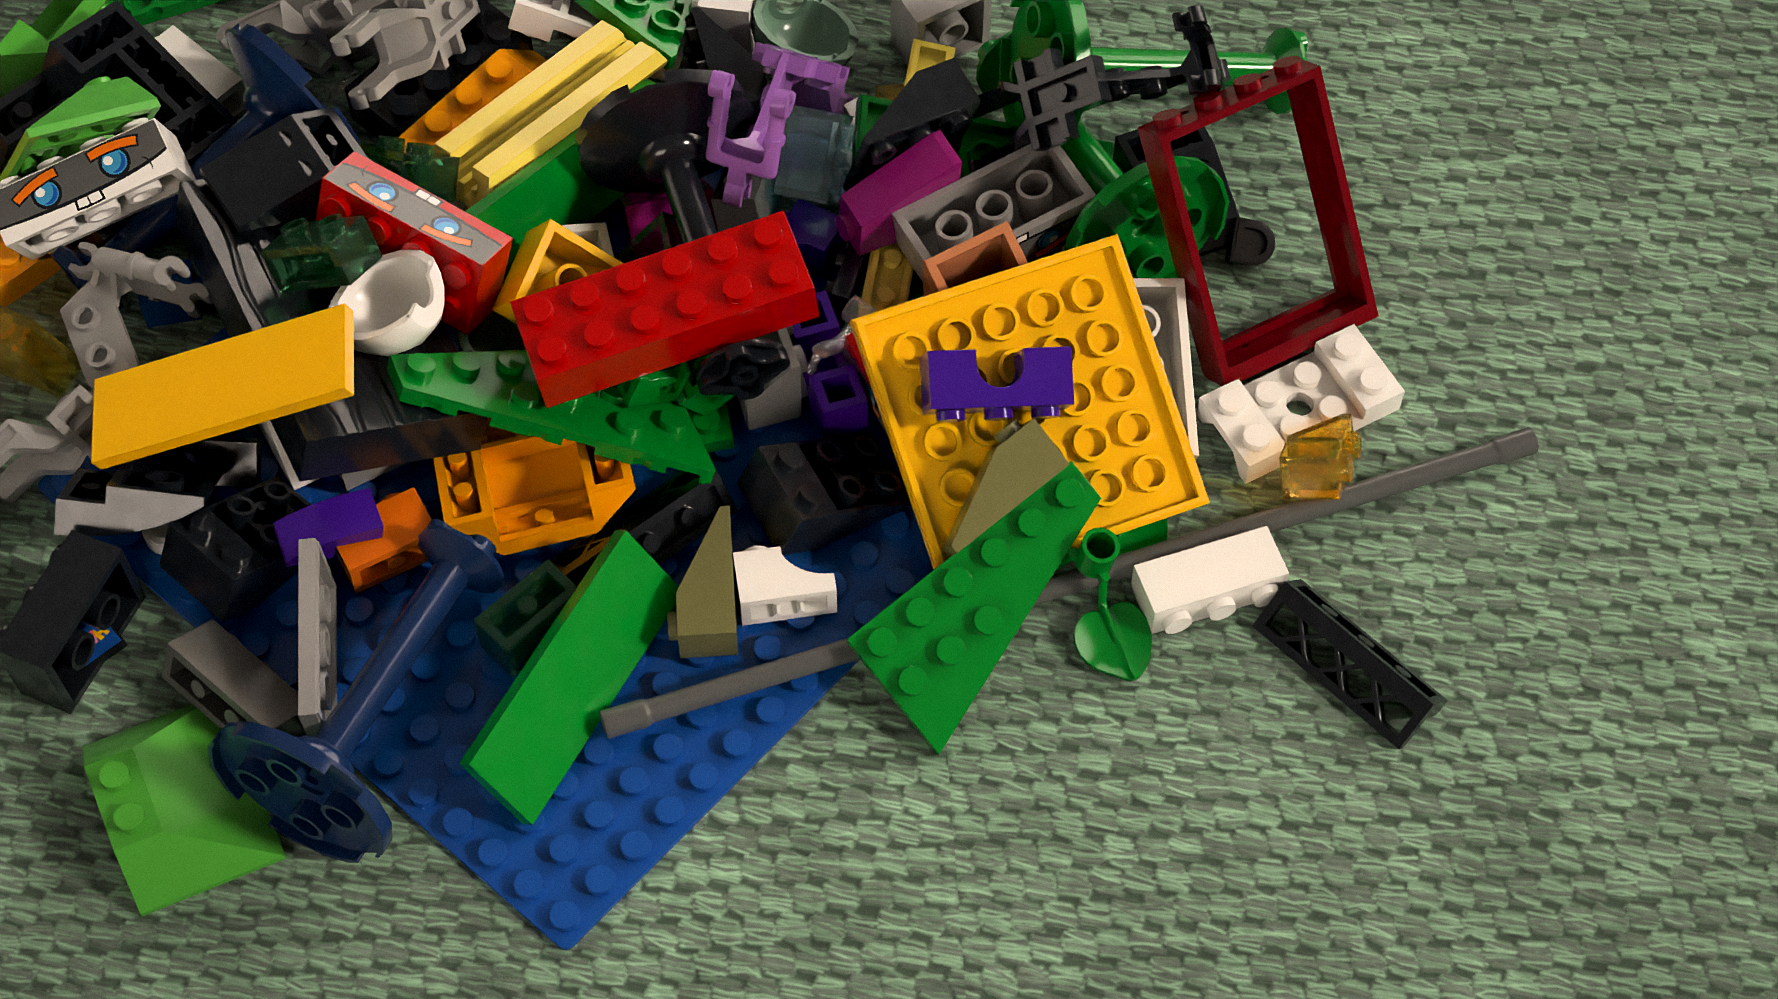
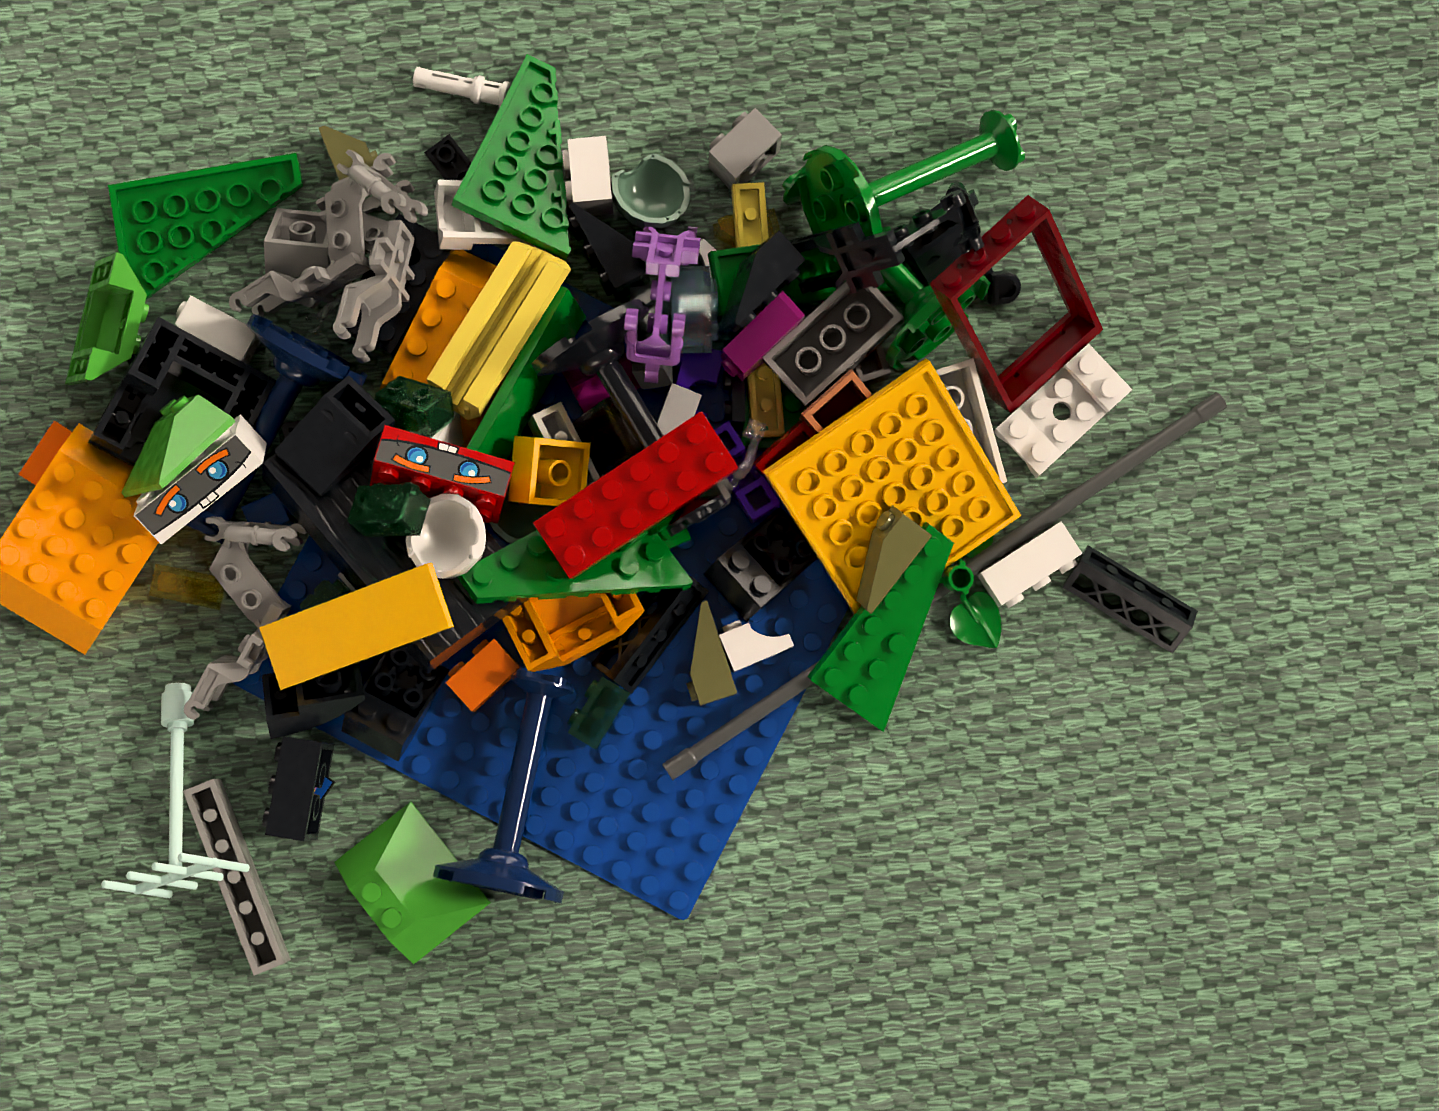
camera: 20 degrees left, 25 degrees up
dark grey brick [162,619,306,737] -> none
dark purple slope [273,488,384,567] -> none
light grey tile [298,538,337,737] -> none
green tile [459,530,679,825] -> none
dark purple arch [920,346,1074,423] -> none
clear yellow slope [1279,414,1362,500] -> none

